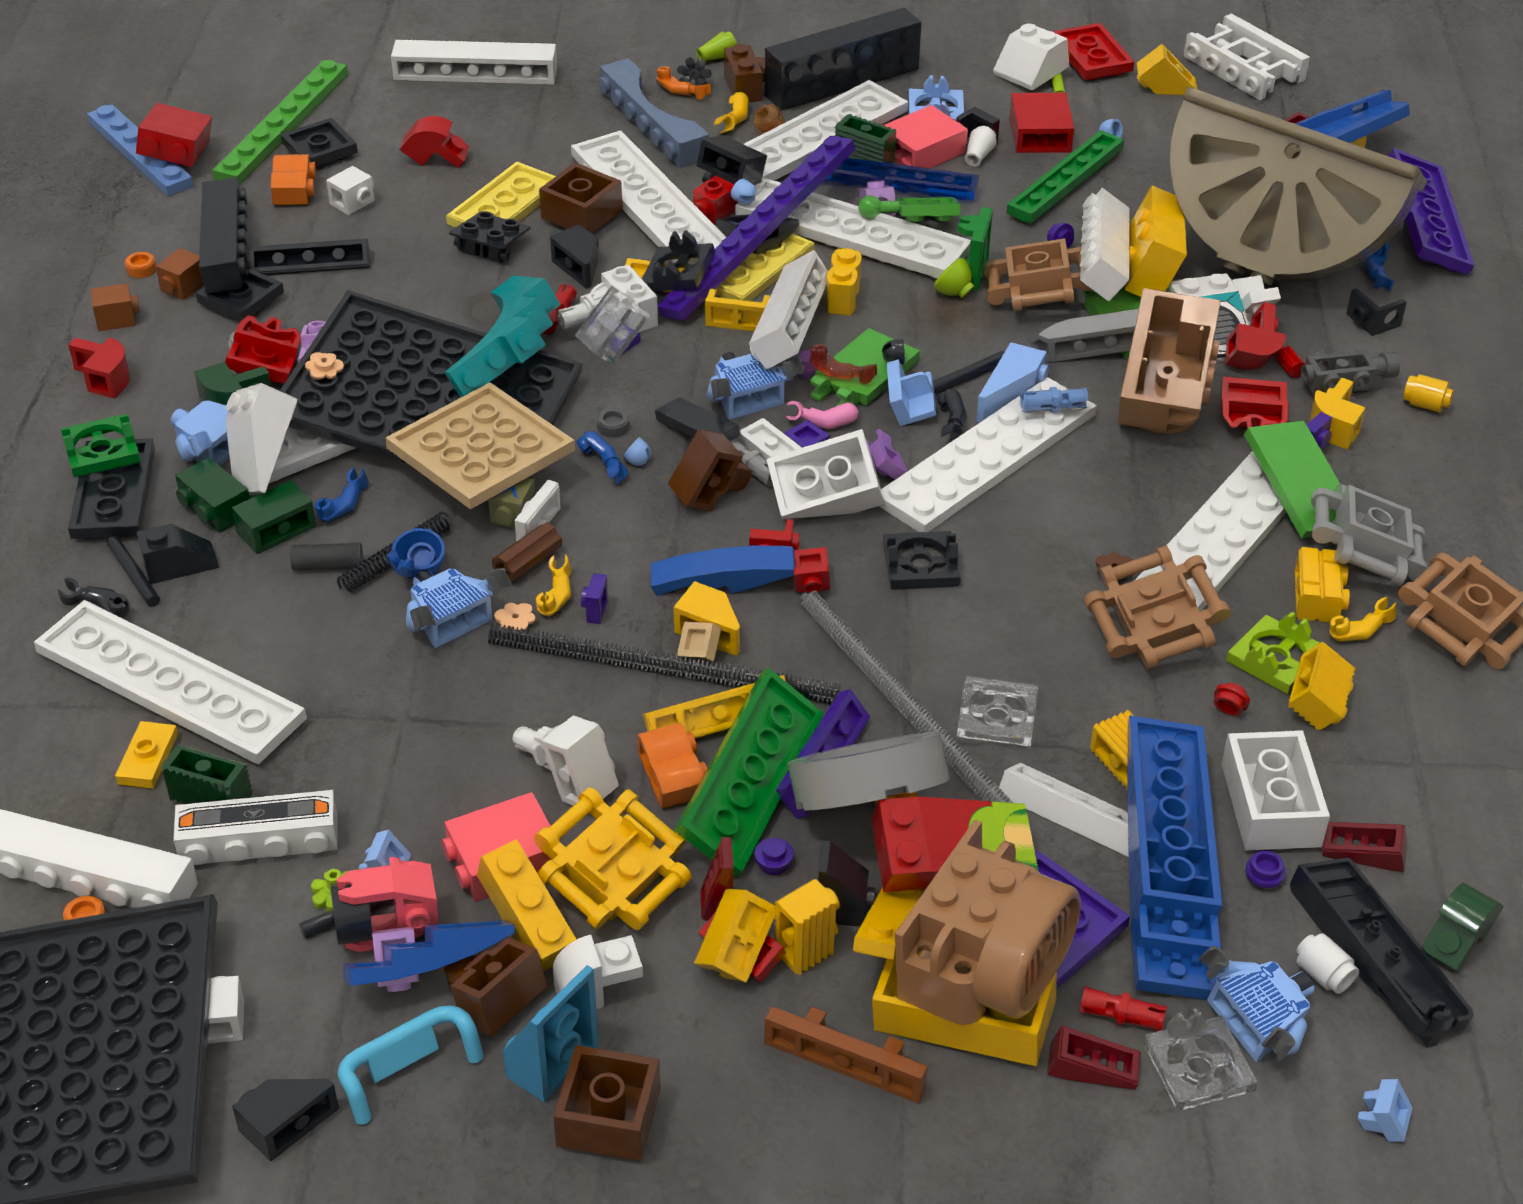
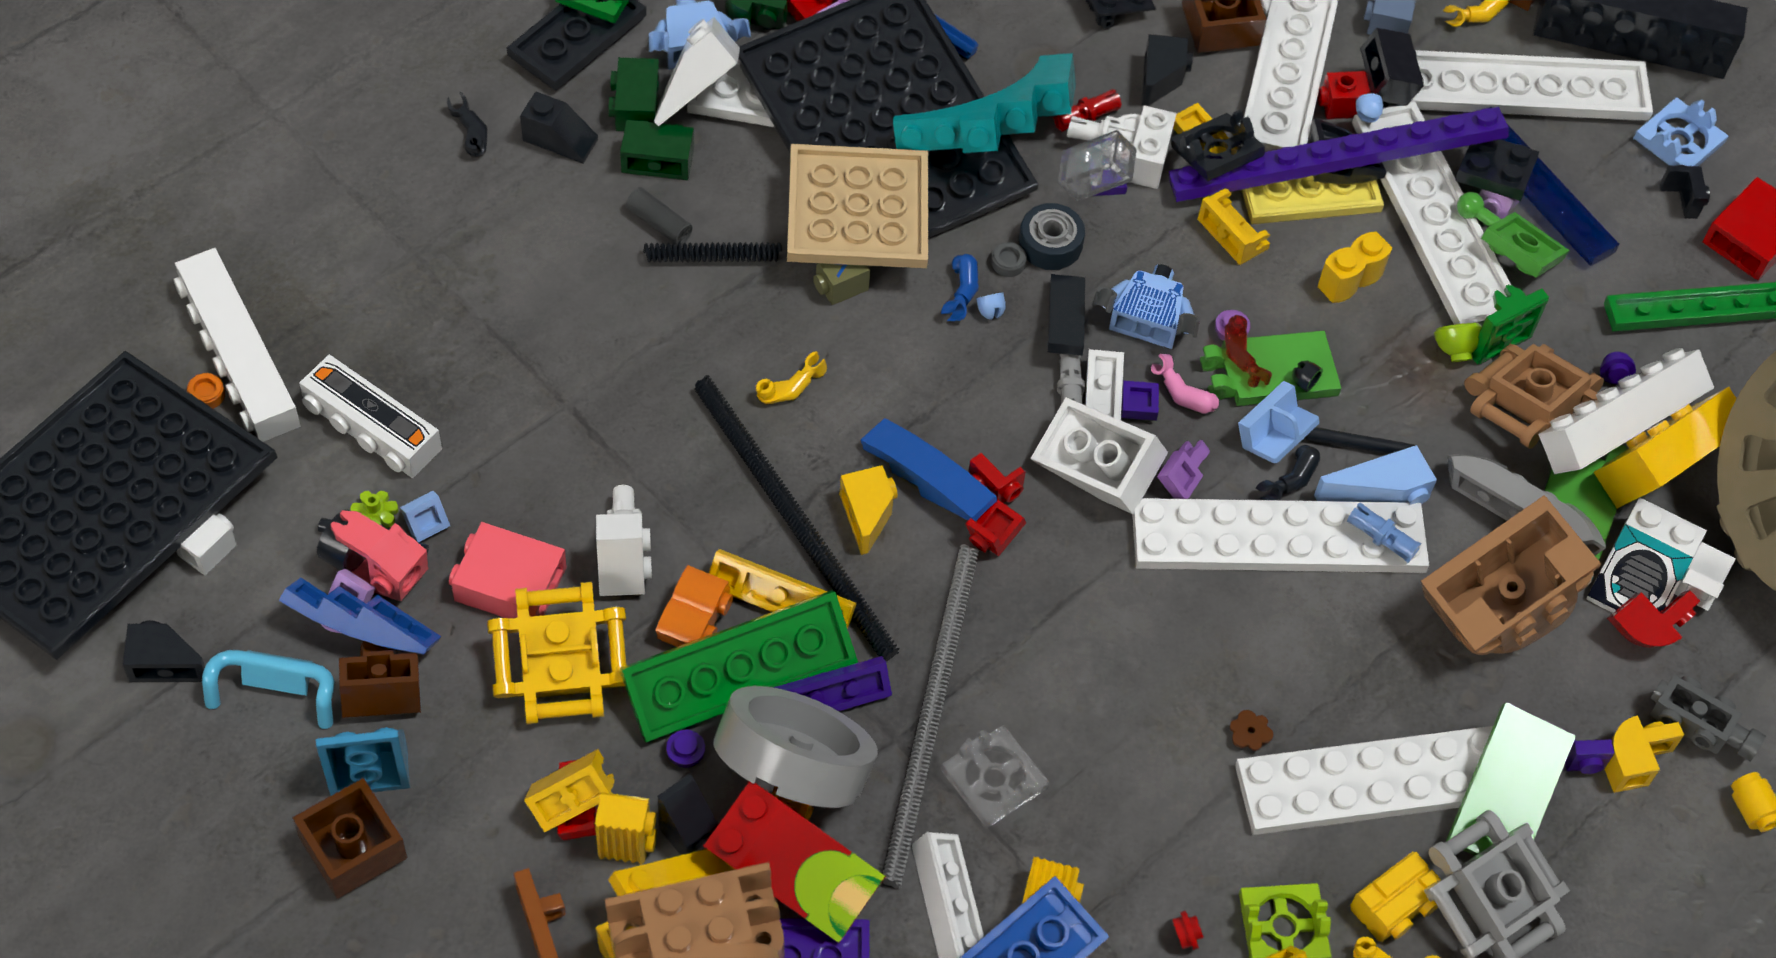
camera: 40 degrees right, 15 degrees up
white plate [34,600,307,765] -> none
black bar [107,536,160,607] -> none
yellow plate [115,721,178,789] -> none
dark green brick [161,745,253,804] -> none
light nougat plant [305,352,344,380] -> none
blue arm [315,467,369,522] -> none
blue piece [386,528,445,579] -> none
light blue torso [406,568,512,648] -> none
yellow brick [476,839,577,972] -> none
reddish brown axle [492,522,562,581] -> none
light nougat plant [494,603,536,632] -> none
white plate [515,480,561,542] -> none
white brick [553,935,643,1009] -> none
dark purple plate [581,573,608,624] -> none
reddish brown brick [668,429,751,511] -> none
tan plate [677,622,721,662] -> none
dark red slope [700,837,733,921] -> none
white brick [749,250,828,370] -> none
clear orange piece [754,104,785,134] -> none
dark green brick [835,114,896,170] -> none
coral brick [882,105,968,175] -> none
black piece [883,531,960,589] -> none
white cone [965,126,996,167] -> none
medium nougat brick [1083,545,1231,669] -> none
red plate [1220,377,1288,444] -> none
red axle [1275,345,1305,378] -> none
none -> wheel [1019,203,1085,270]
none -> black plate [1455,139,1540,201]

